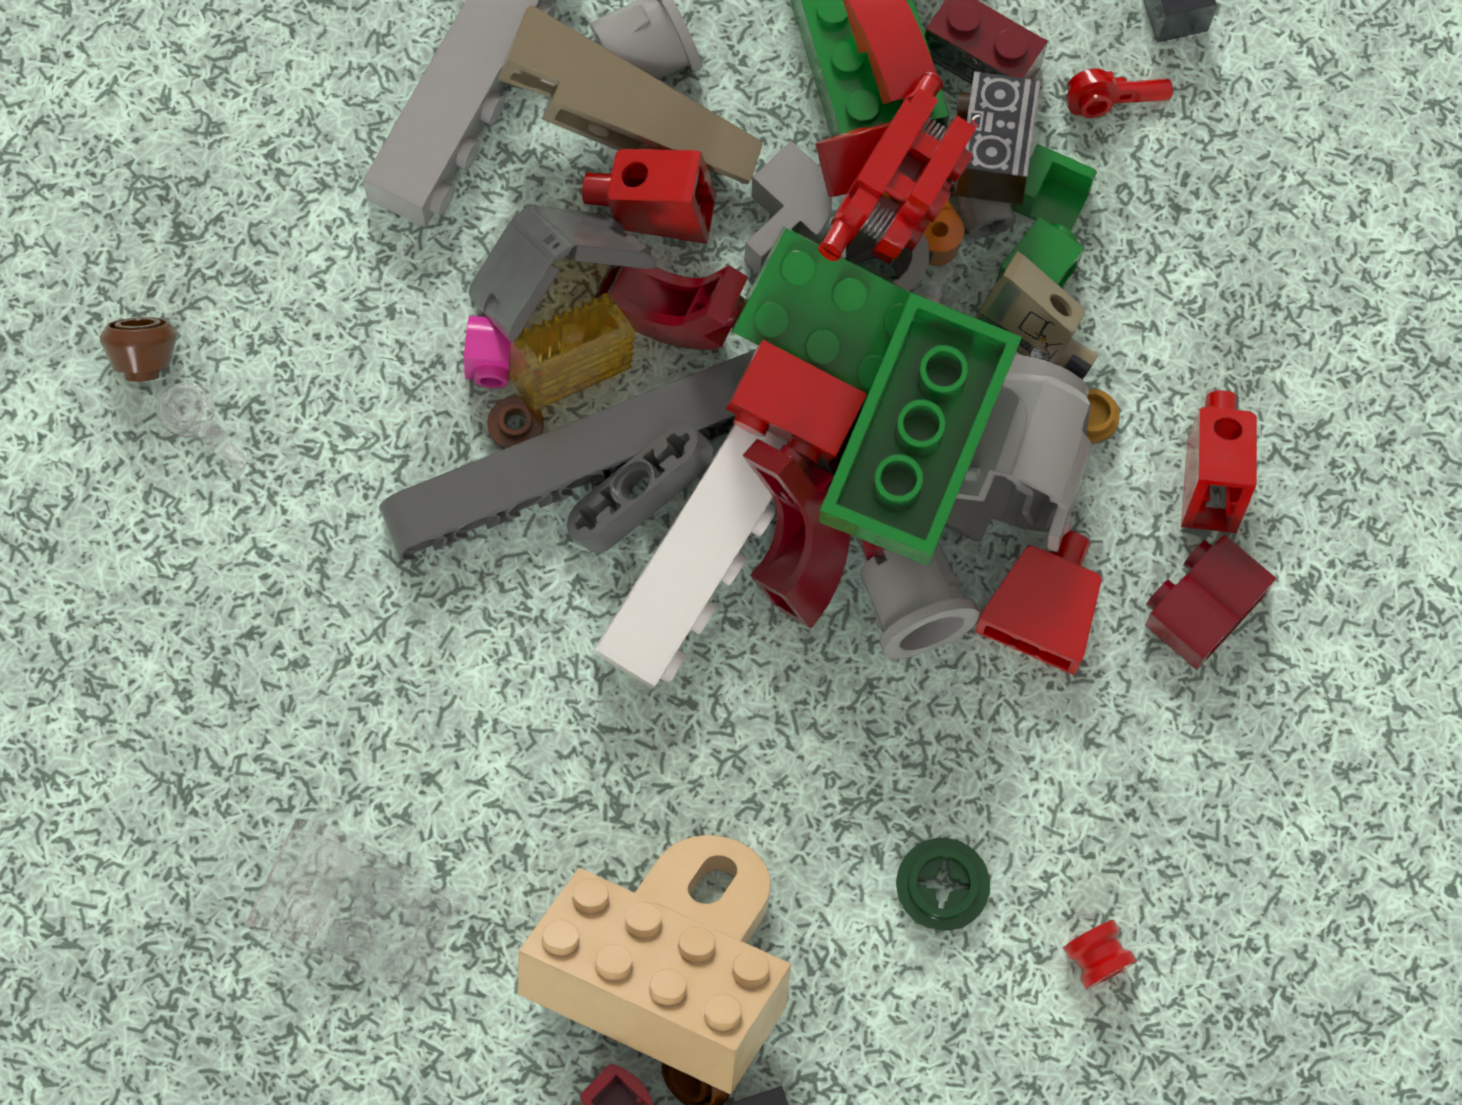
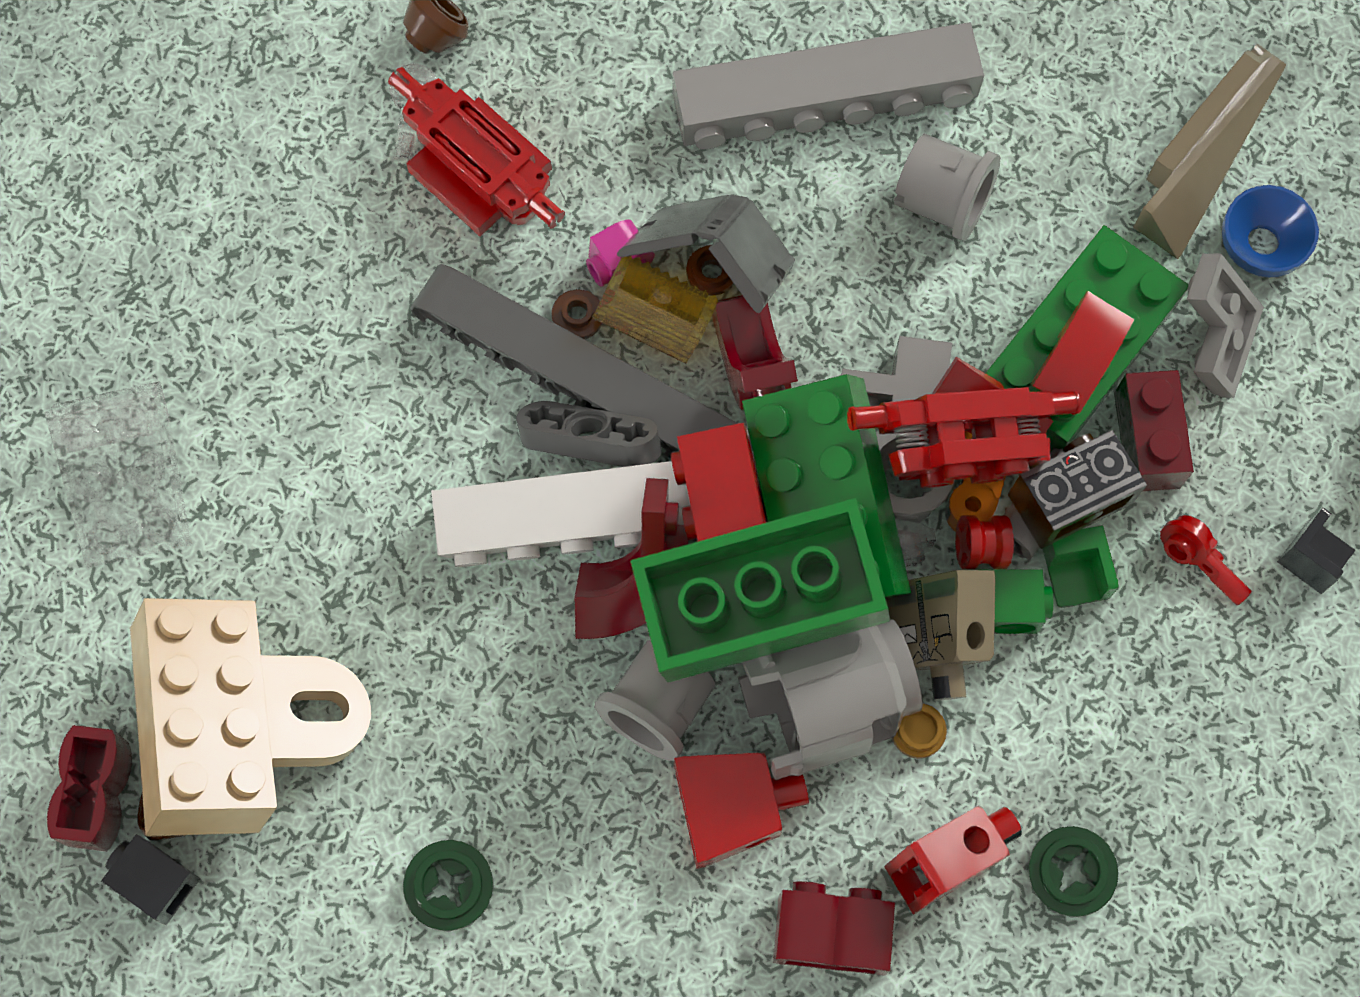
camera: 55 degrees right, 0 degrees up
dark tan wedge [498,6,762,184] -> none
red torso [582,149,717,244] -> none
none -> red piece [388,67,565,237]
none -> reddish brown plate [686,245,734,296]
none -> red wheel [955,515,1014,569]
none -> dark green gear [1027,826,1118,918]

